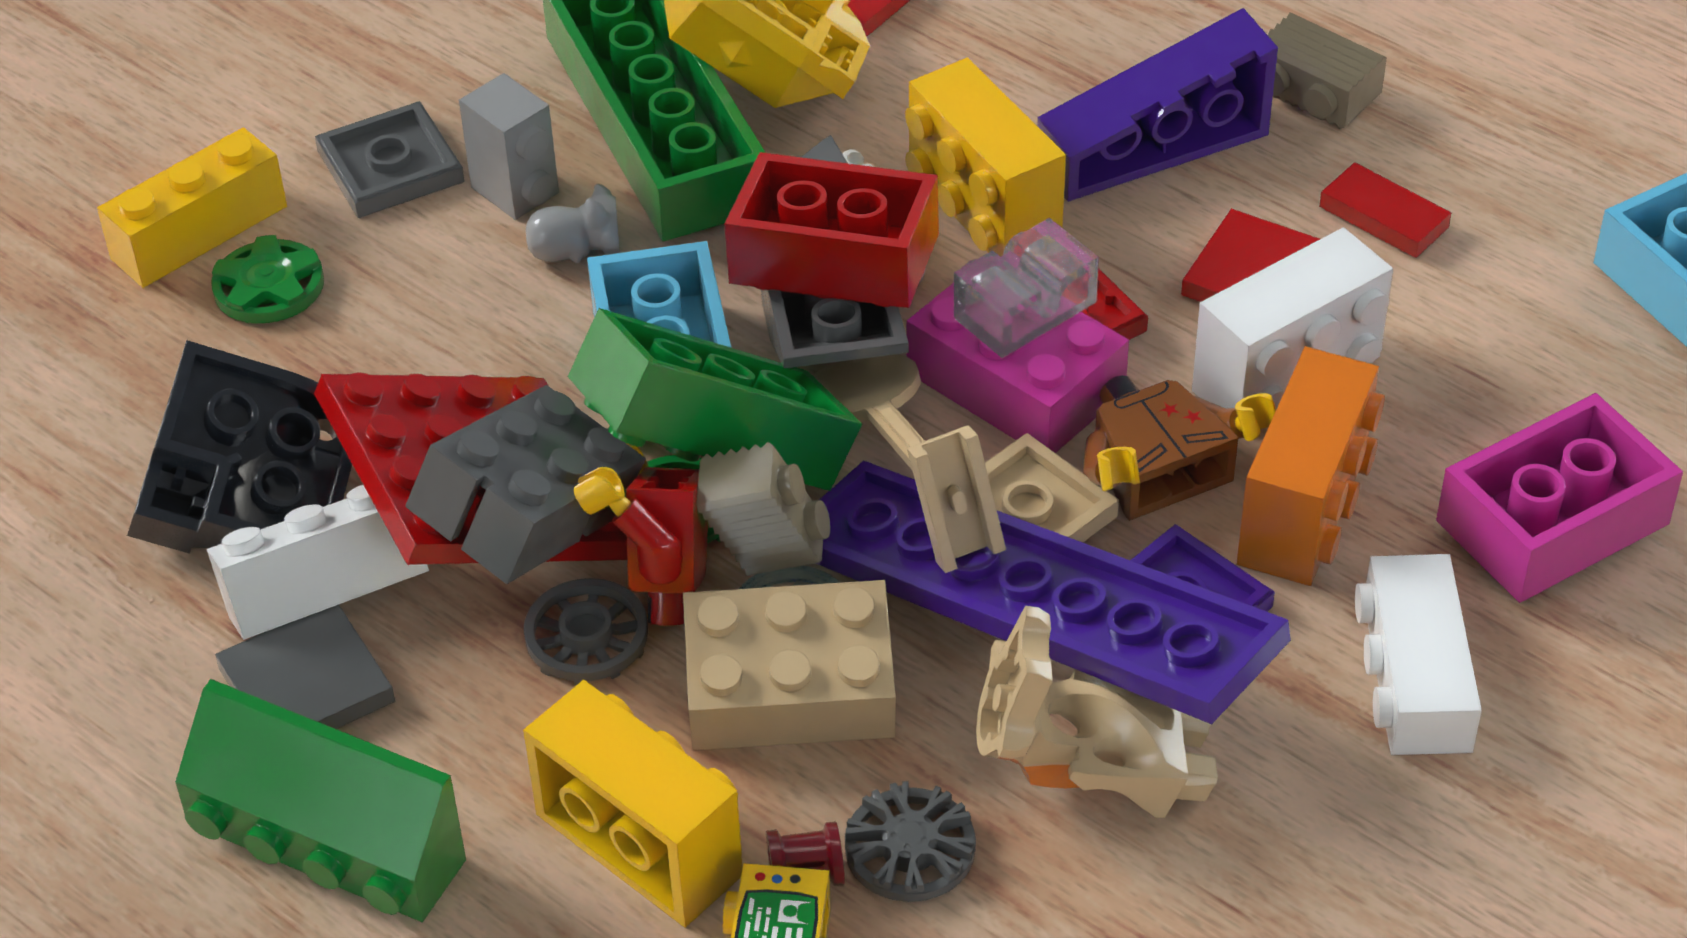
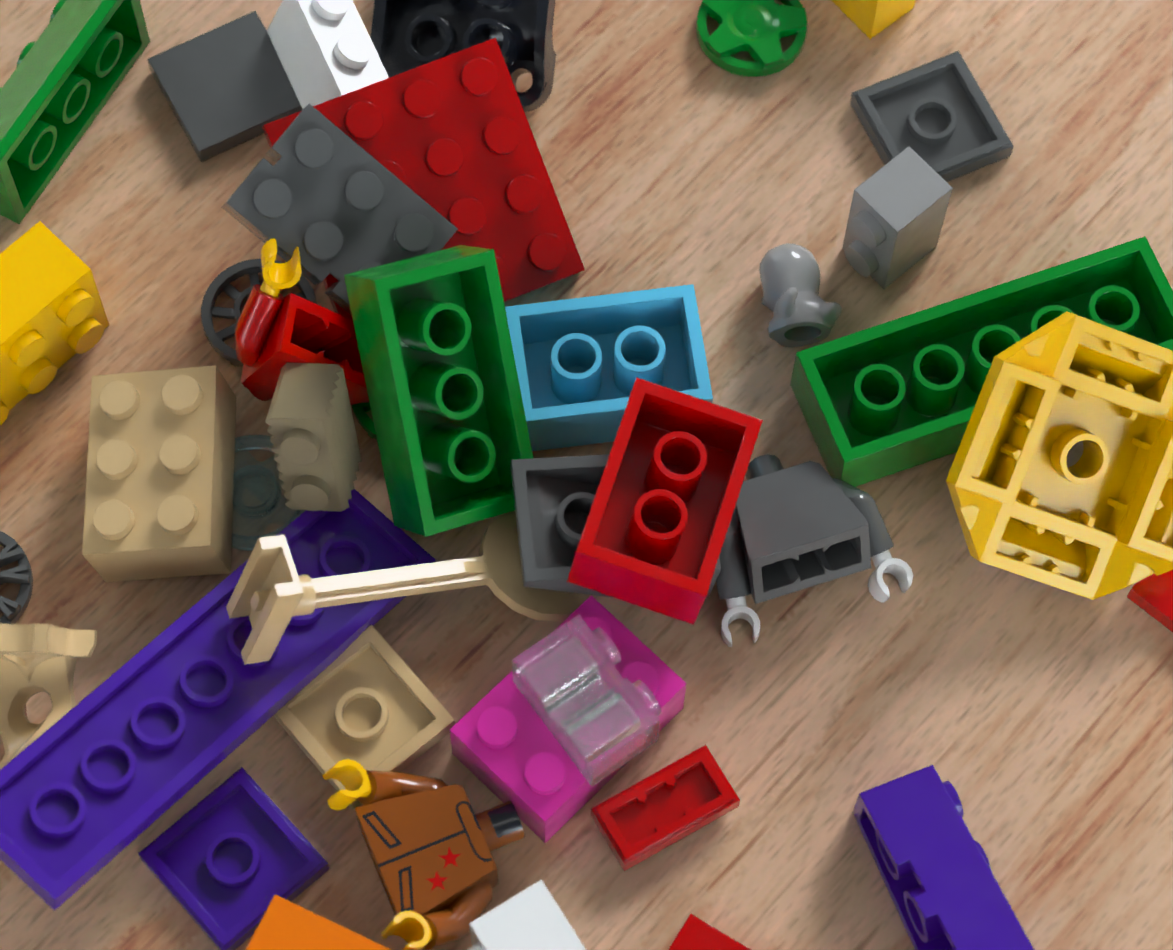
camera: 90 degrees right, 20 degrees up
yellow brick [905,57,1066,267] -> none

